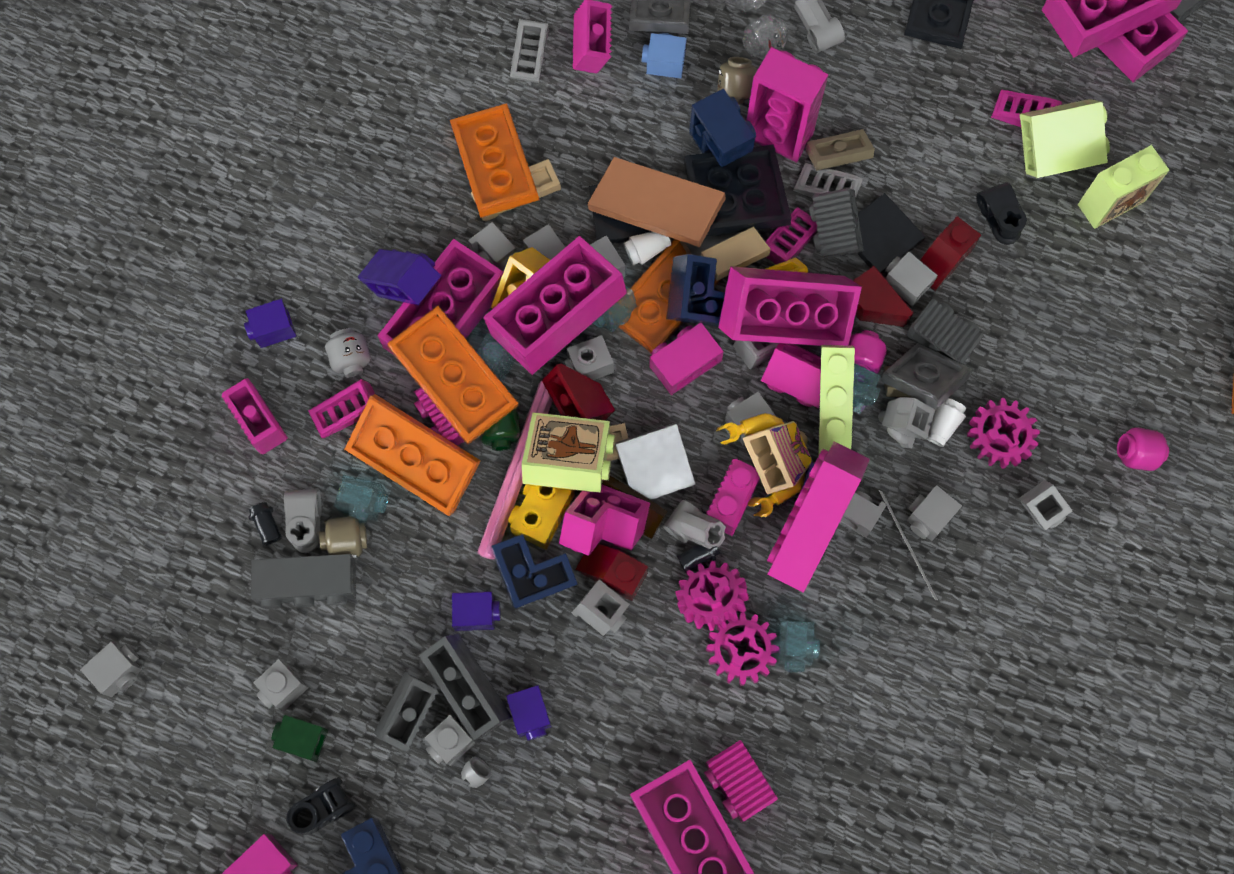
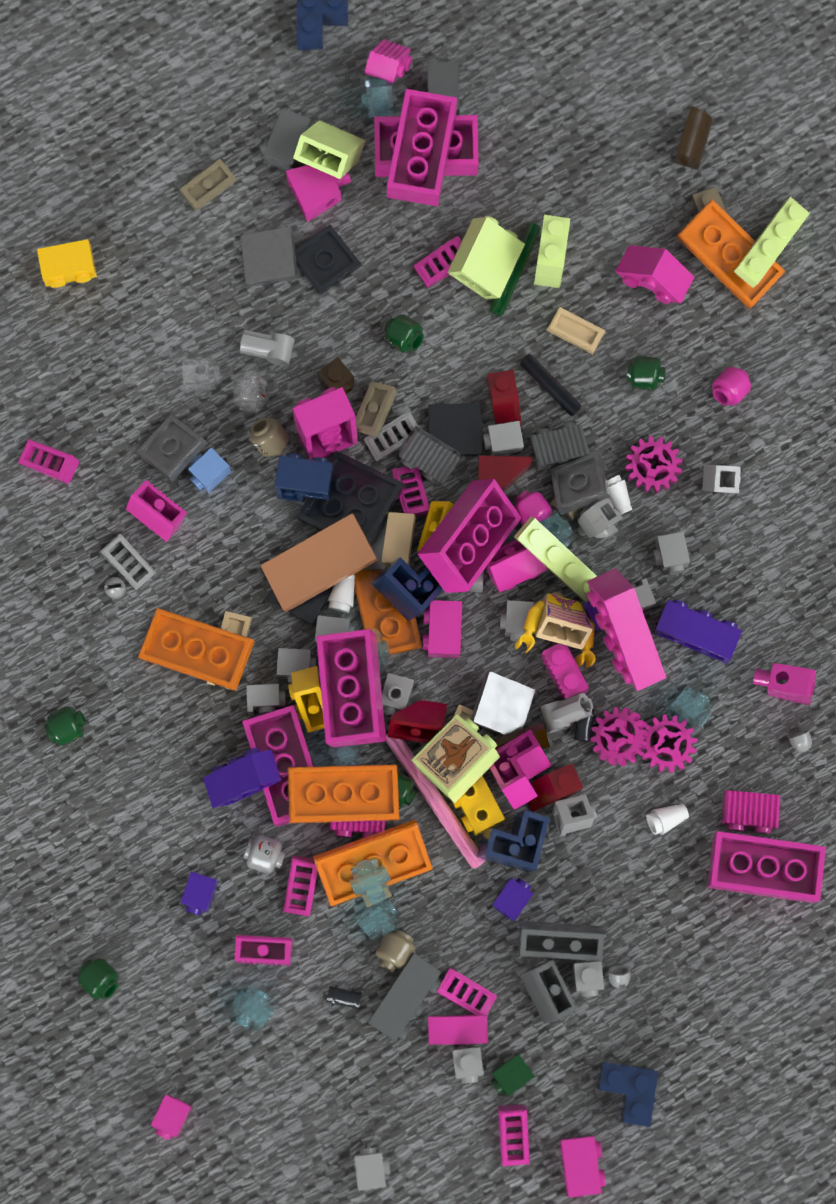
camera: 55 degrees left, 5 degrees up
light grey piece [284,488,322,553] -> none
black piece [286,777,357,835] -> none
dark purple brick [506,685,552,741] -> none
white sticker [879,490,938,600] -> none
black piece [976,182,1027,245] -> none
none -> dark green head [44,706,87,746]
none -> dark green head [78,958,119,999]
none -> light grey hinge [104,577,126,599]
none -> dark pink brick [151,1094,193,1140]
none -> clear light blue brick [232,988,277,1031]
none -> dark brown brick [317,357,355,395]
none -> clear light blue brick [349,858,392,907]
none -> dark green head [384,314,424,353]
none -> dark pink slope [428,1014,488,1045]
none -> dark pink slope [437,968,497,1015]
none -> dark green axle [490,222,541,317]
none -> dark pink slope [498,1104,530,1166]
none -> black axle [520,354,581,416]
none -> tan tile [547,307,605,354]
none -> dark pink brick [615,245,694,304]
none -> dark green head [627,355,666,391]
none -> white cone [646,803,689,835]
none -> dark purple brick [653,599,742,664]
none -> dark pink torso [753,663,816,706]
none -> light grey hinge [789,730,812,752]

